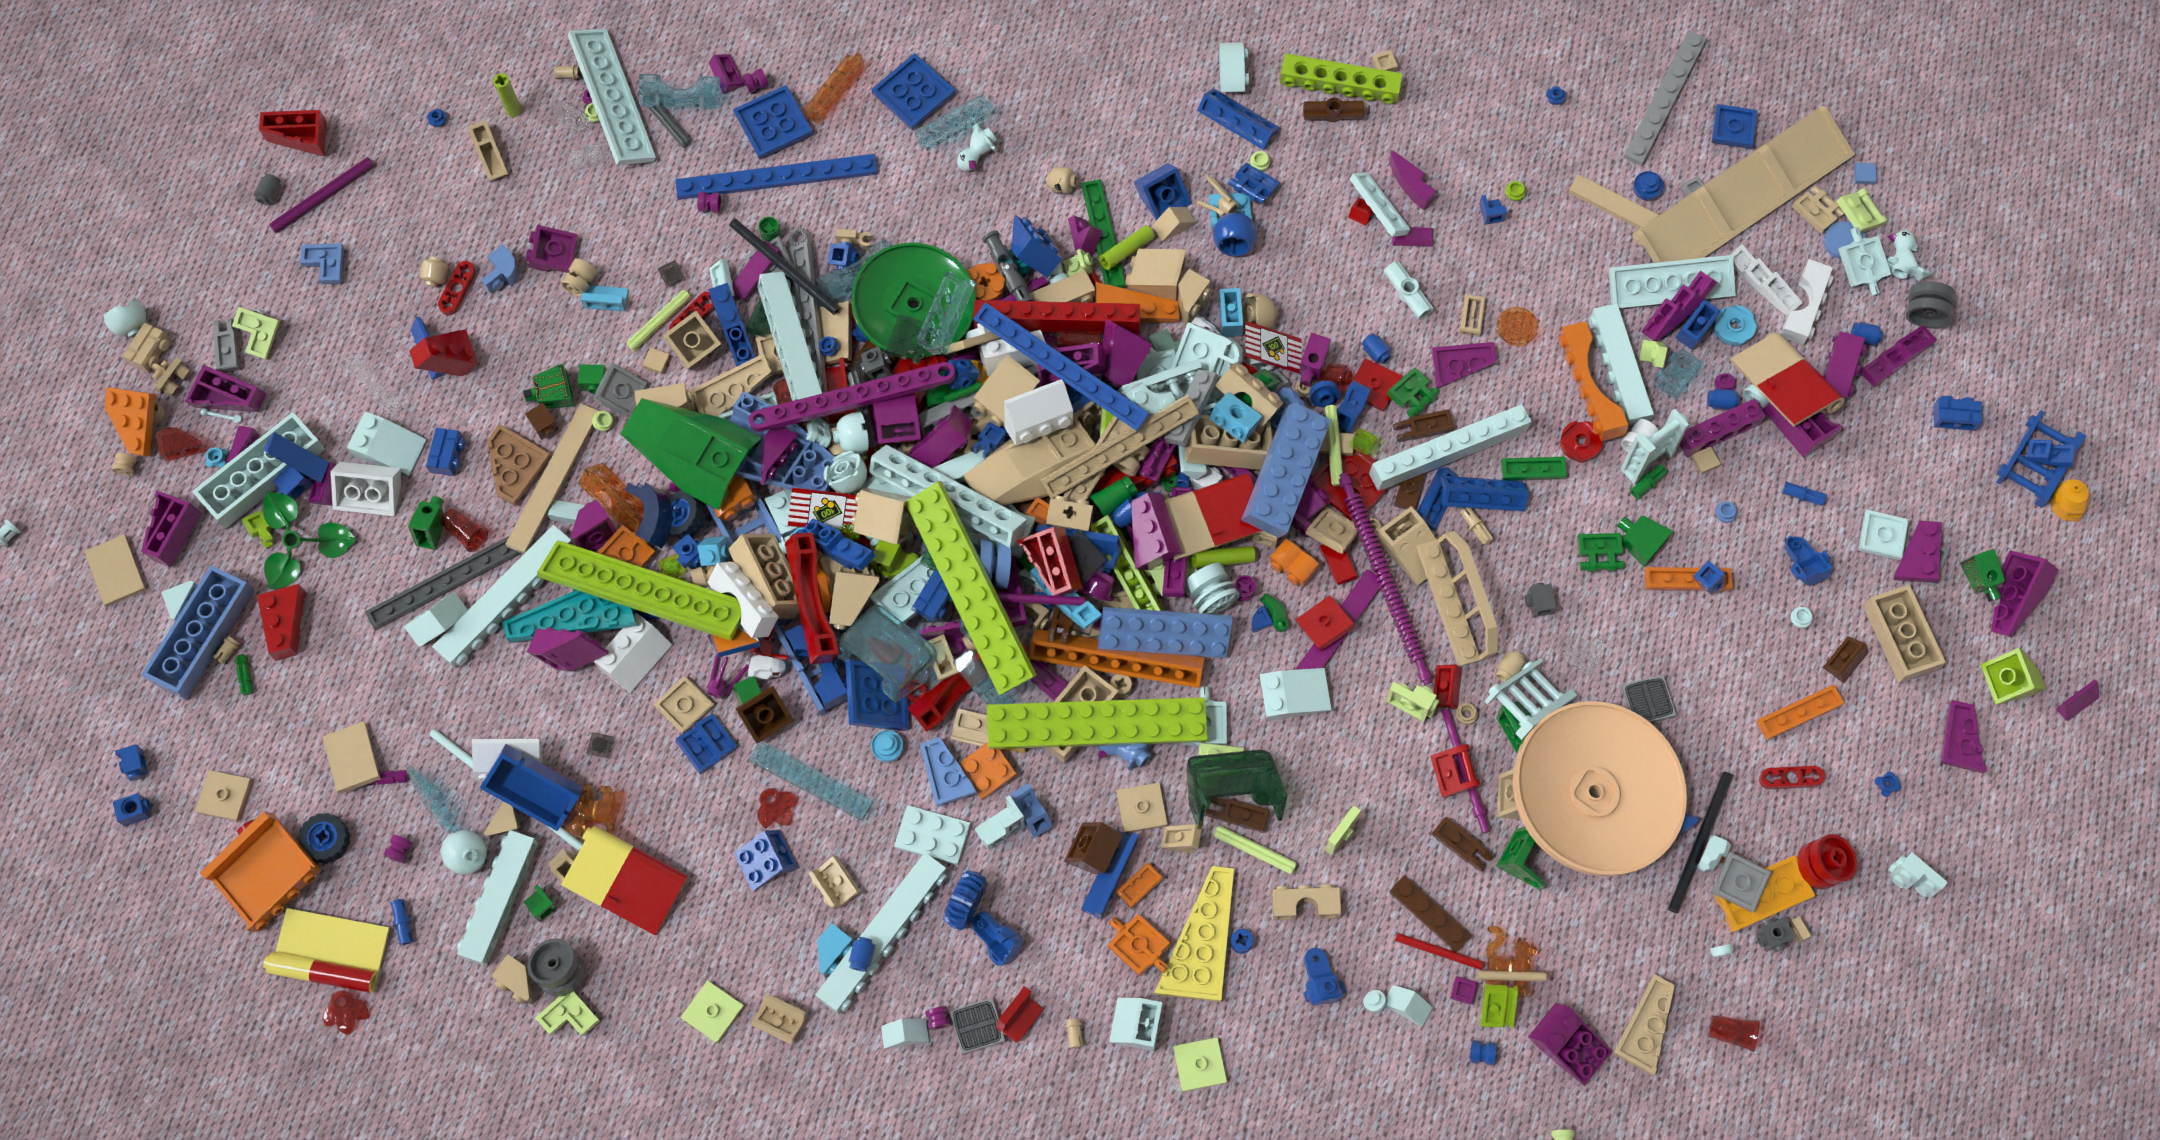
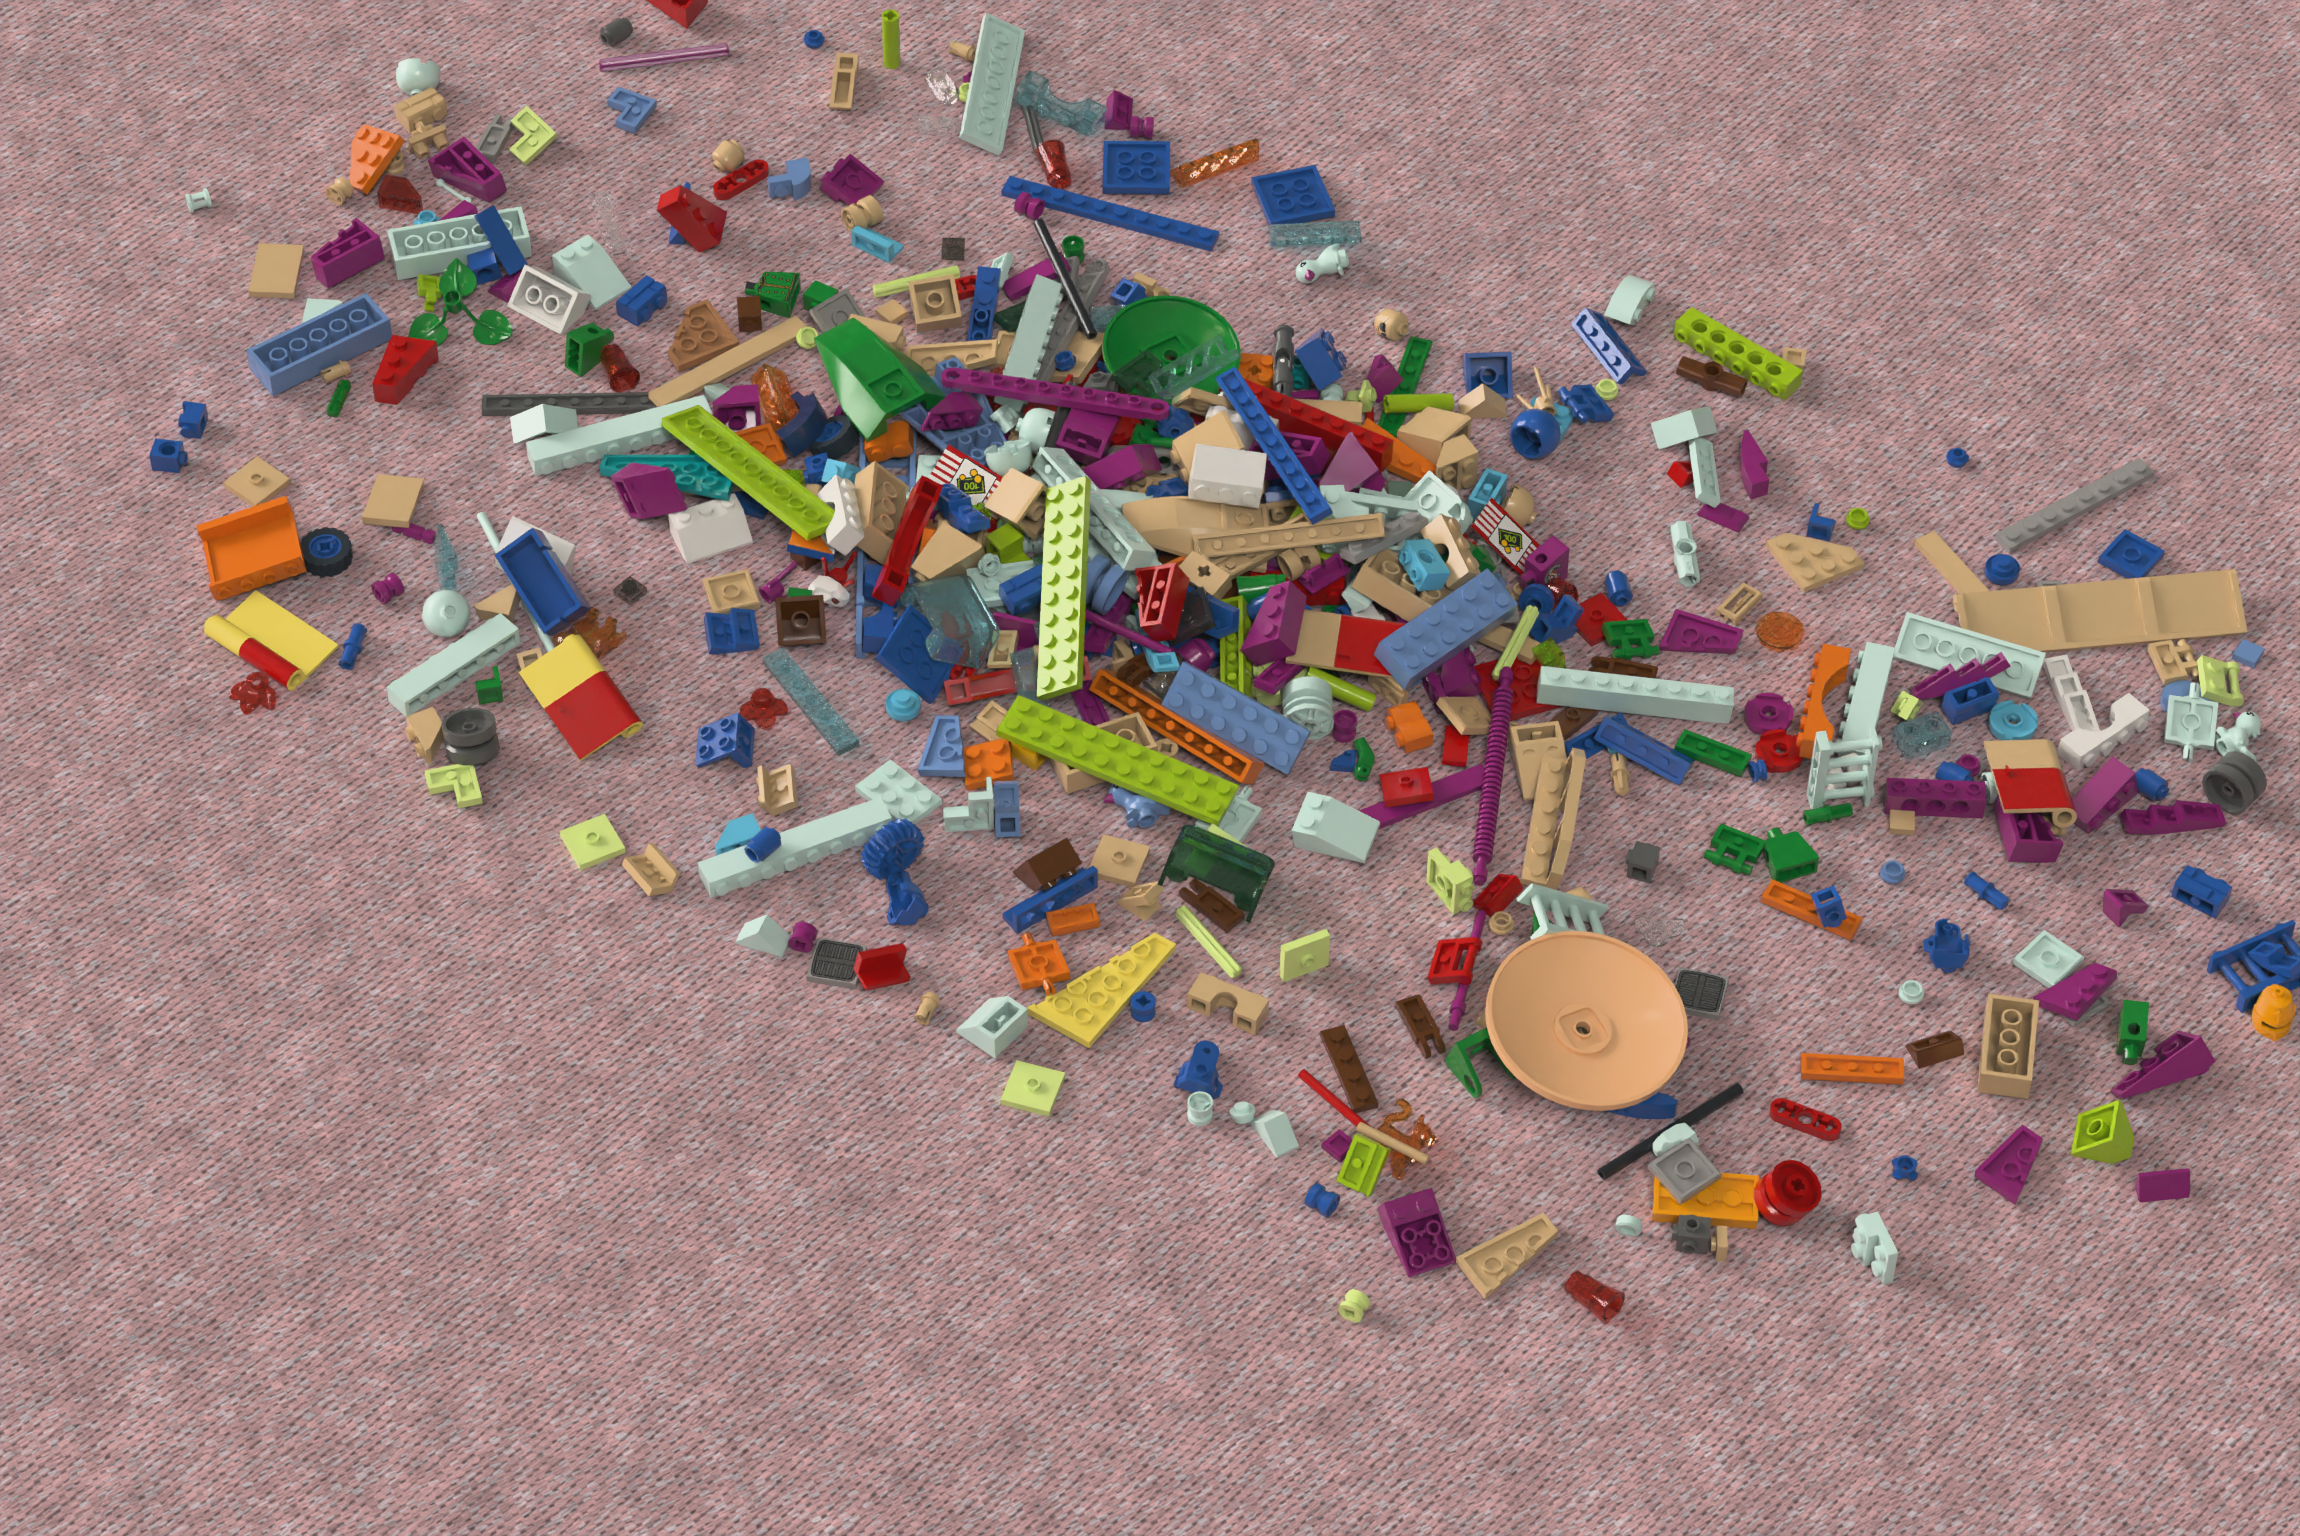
camera: 25 degrees right, 20 degrees down
none -> light aqua plate [978,553,1001,576]
none -> clear red plant [1035,140,1072,189]
none -> light aqua wheel [1187,1091,1213,1126]
none -> light aqua panel [1651,406,1718,449]
none -> magenta plate [1744,693,1794,734]
none -> blue bush [1748,759,1768,783]
none -> tan plate [1766,533,1864,593]
none -> magenta slope [2103,889,2149,927]

